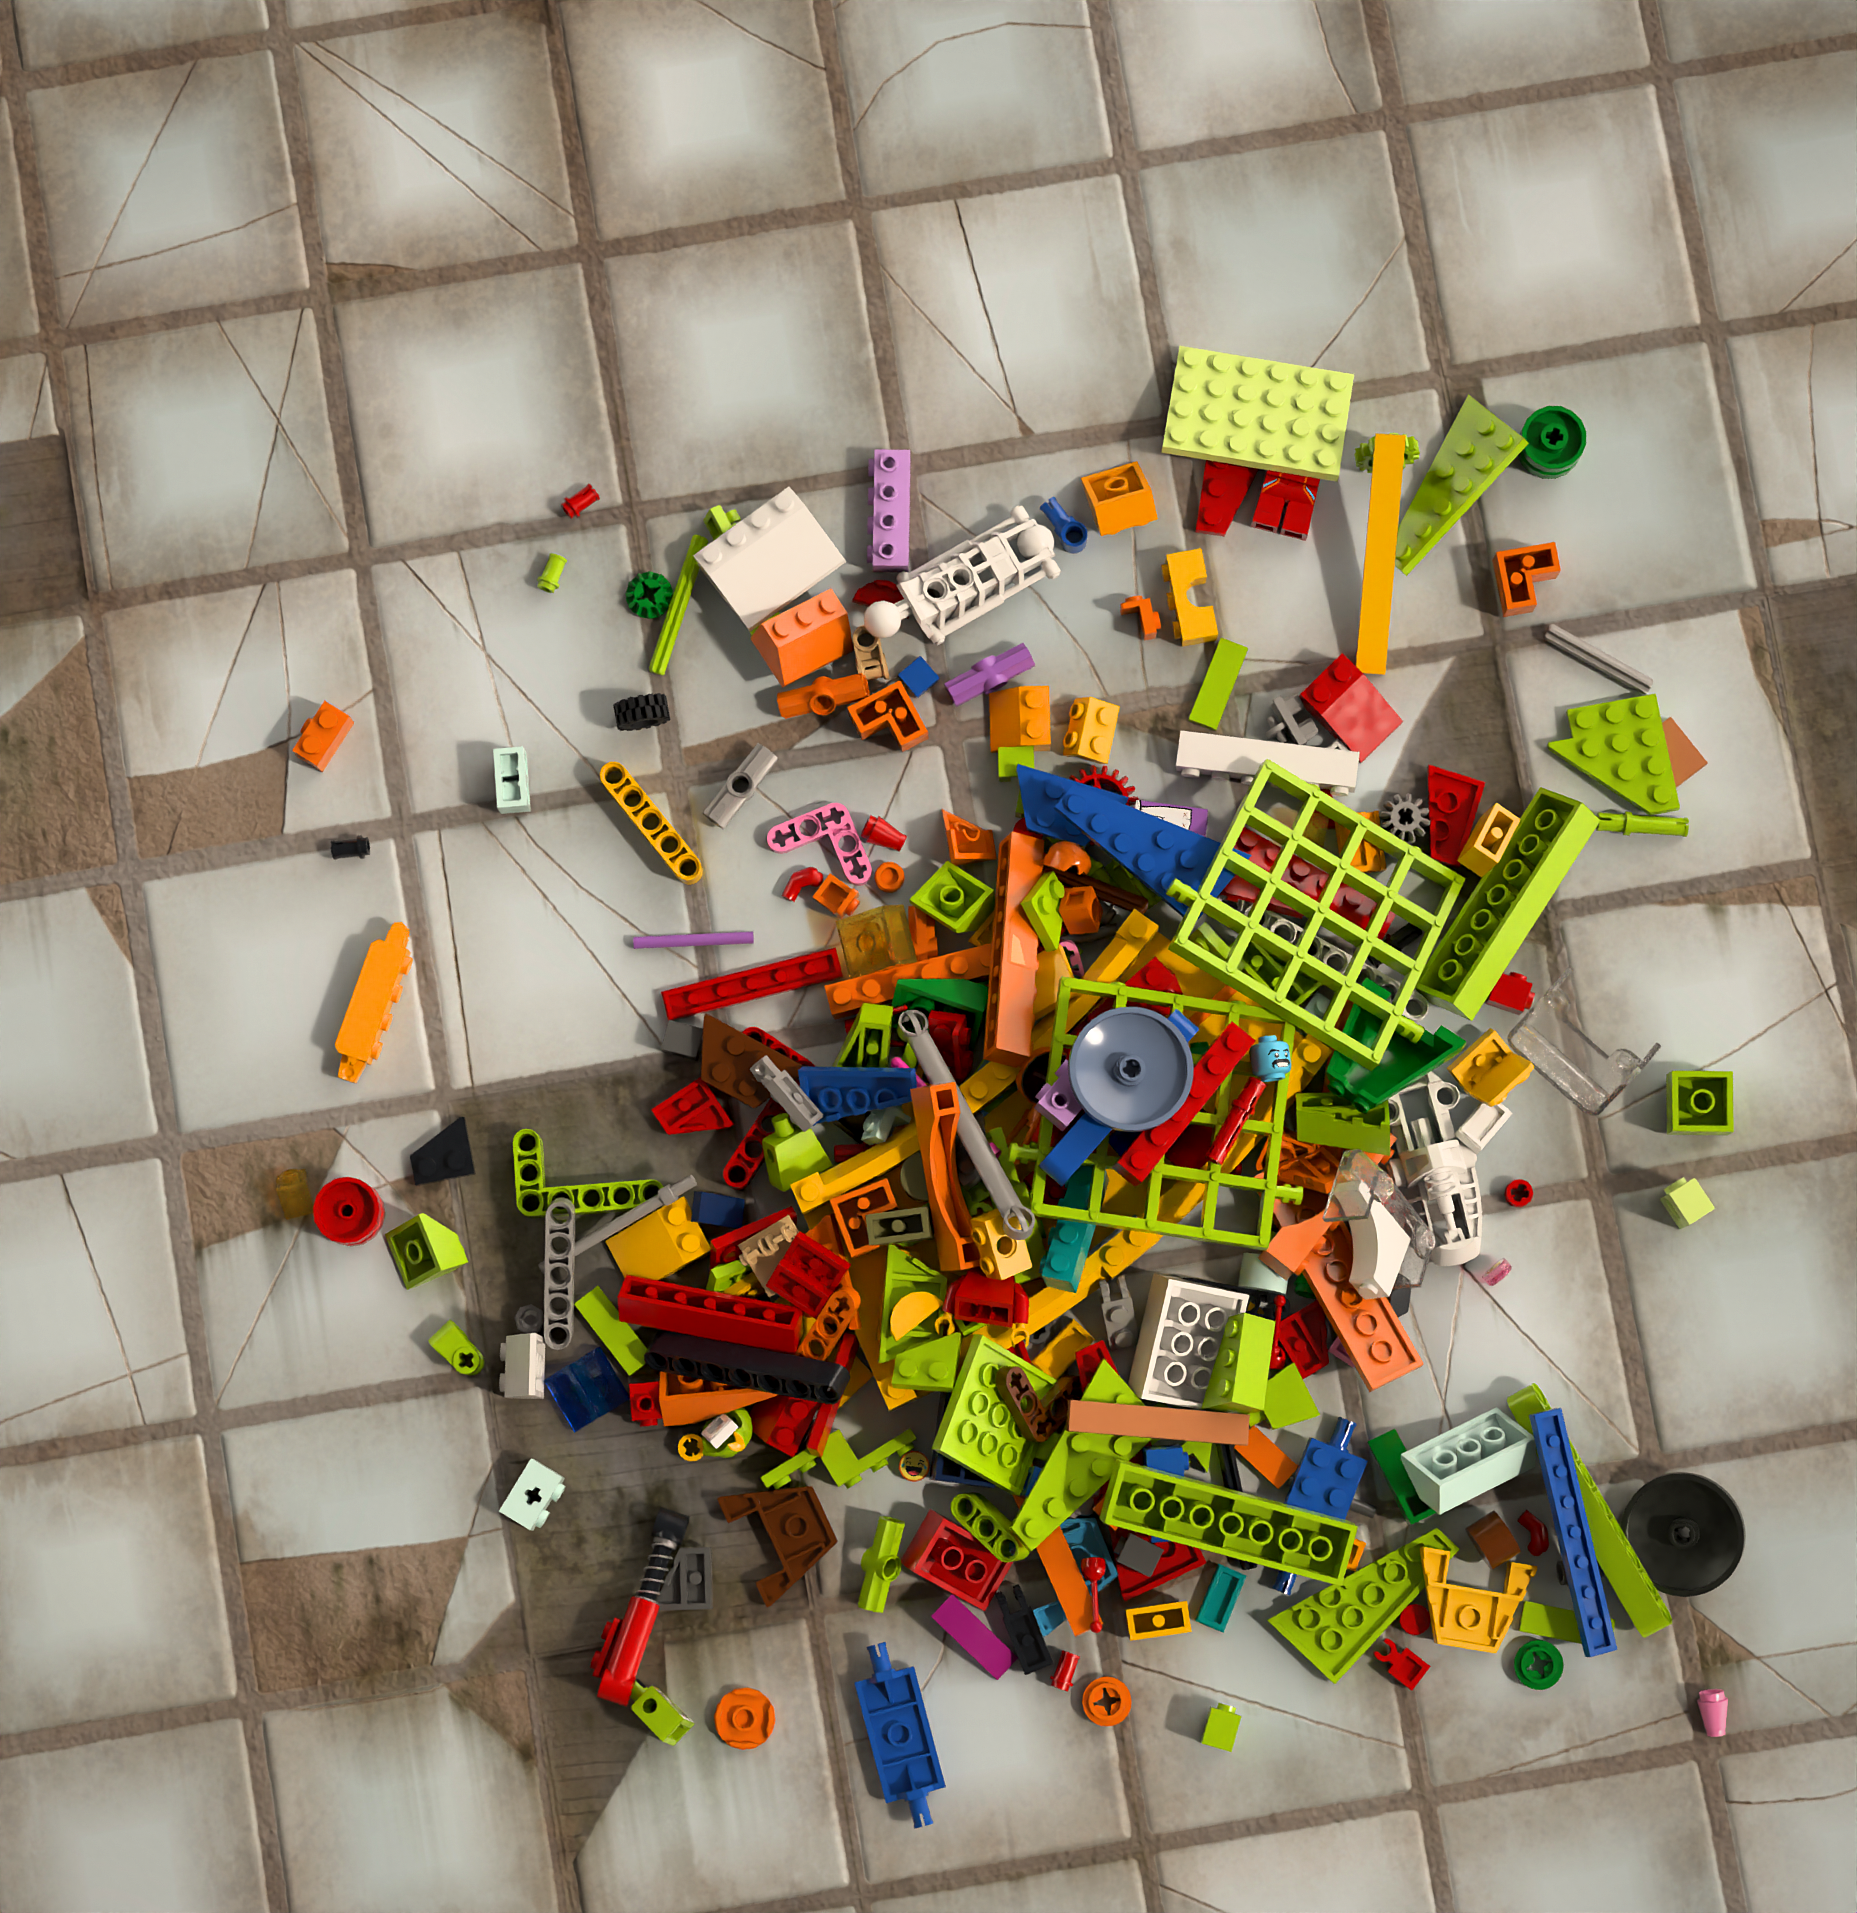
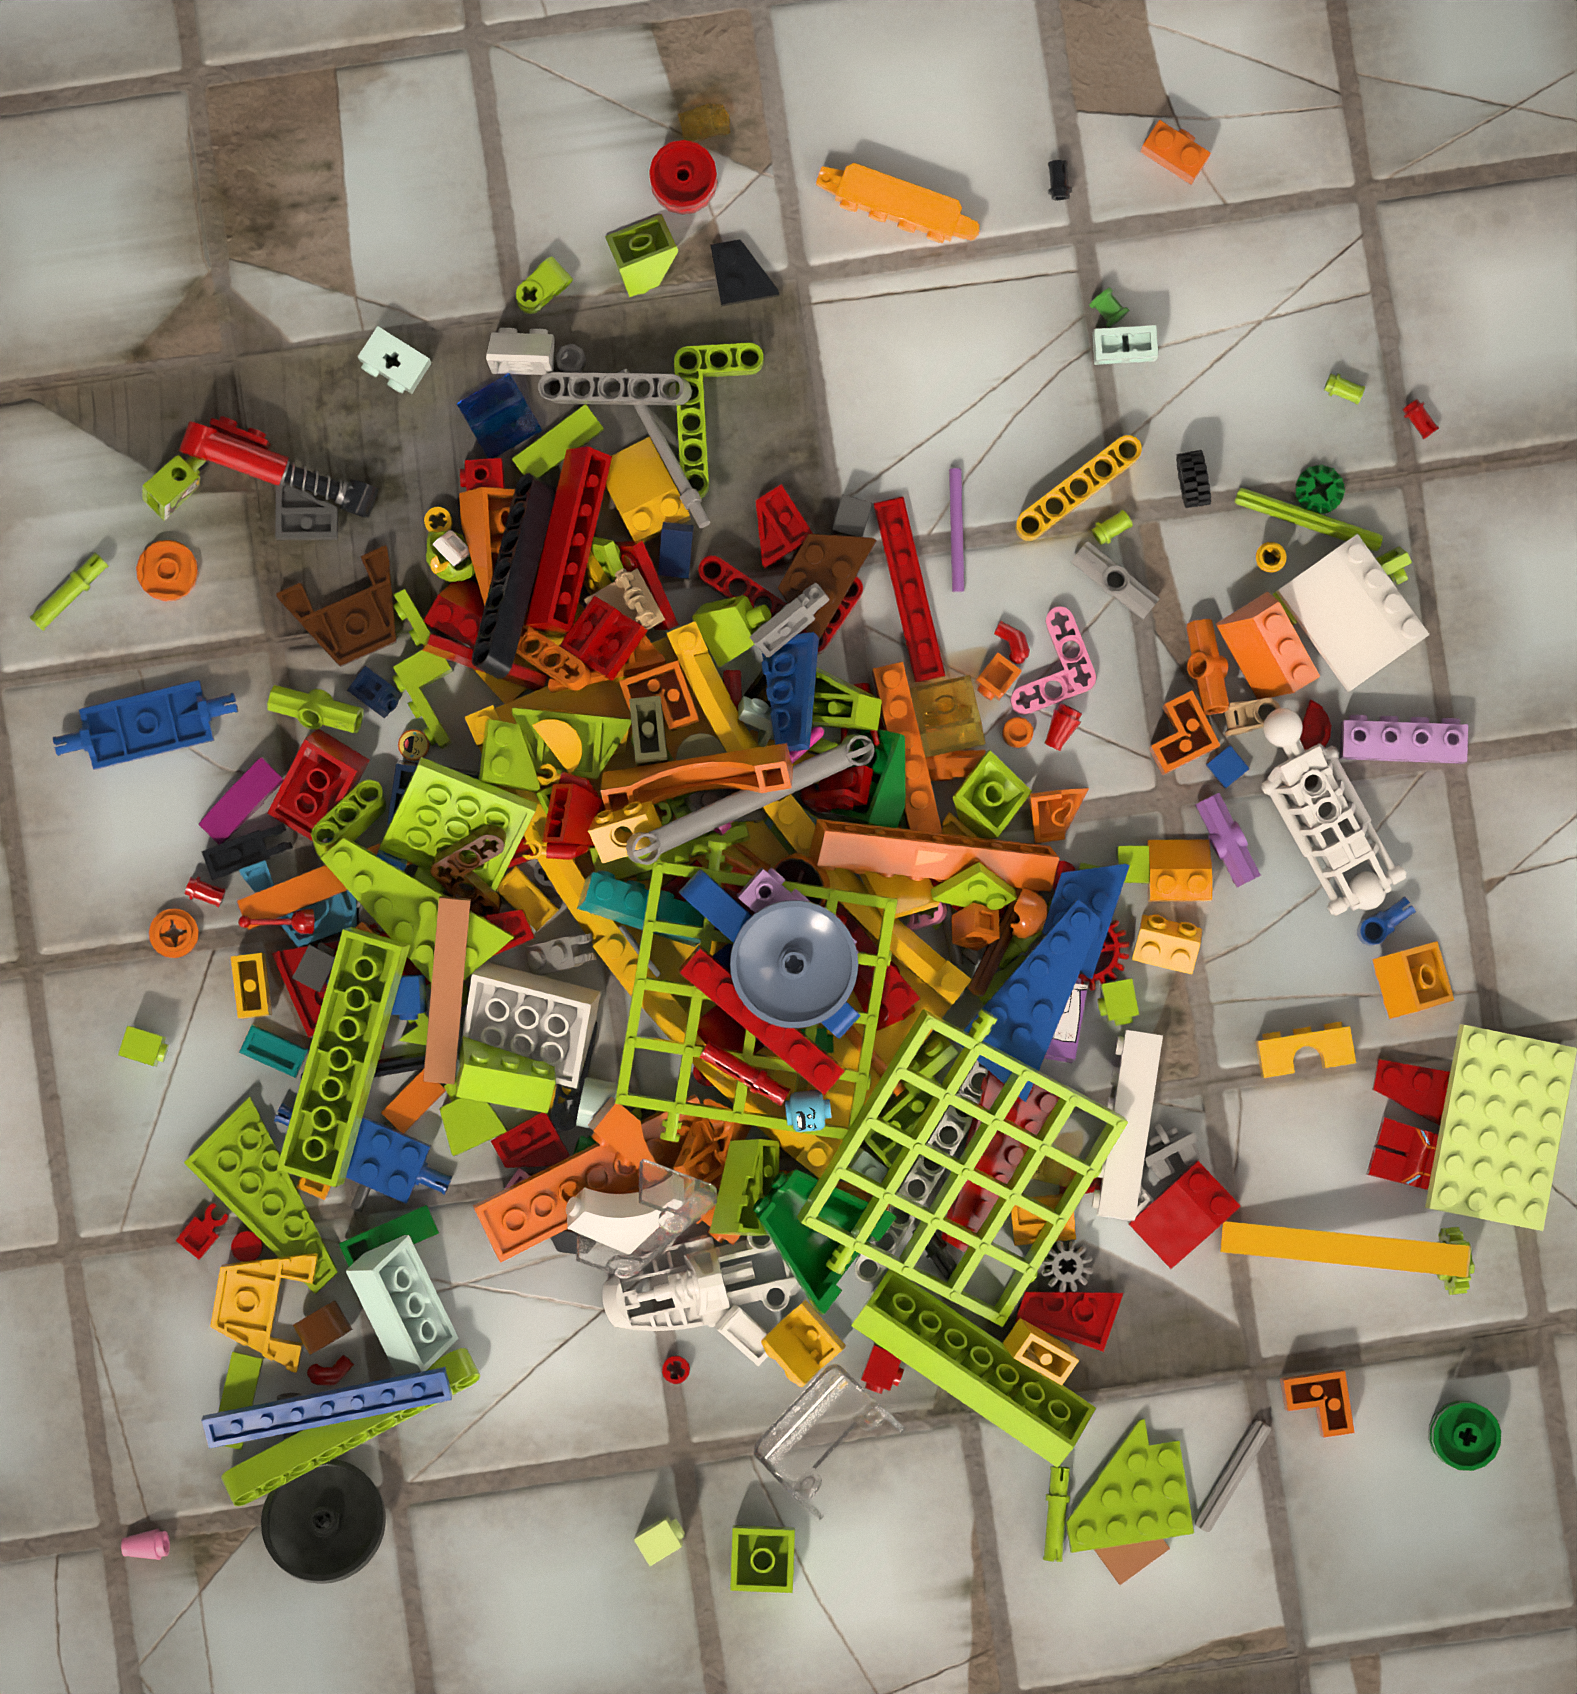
camera: 90 degrees right, 5 degrees up
orange bracket [1120,596,1161,641] -> none
lime tile [1188,638,1248,731] -> none
red hinge [1269,1295,1286,1369] -> none
lime wing [1395,394,1529,576] -> none
clear pink tile [1482,1258,1512,1286] -> none
green gear [1514,1640,1564,1690] -> none
none -> lime pin [29,552,109,631]
none -> dark blue bracket [347,666,403,718]
none -> bright green bush [1089,287,1130,328]
none -> lime pin [1091,510,1133,545]
none -> lime brick [1097,978,1139,1026]
none -> yellow cone [1256,542,1287,573]

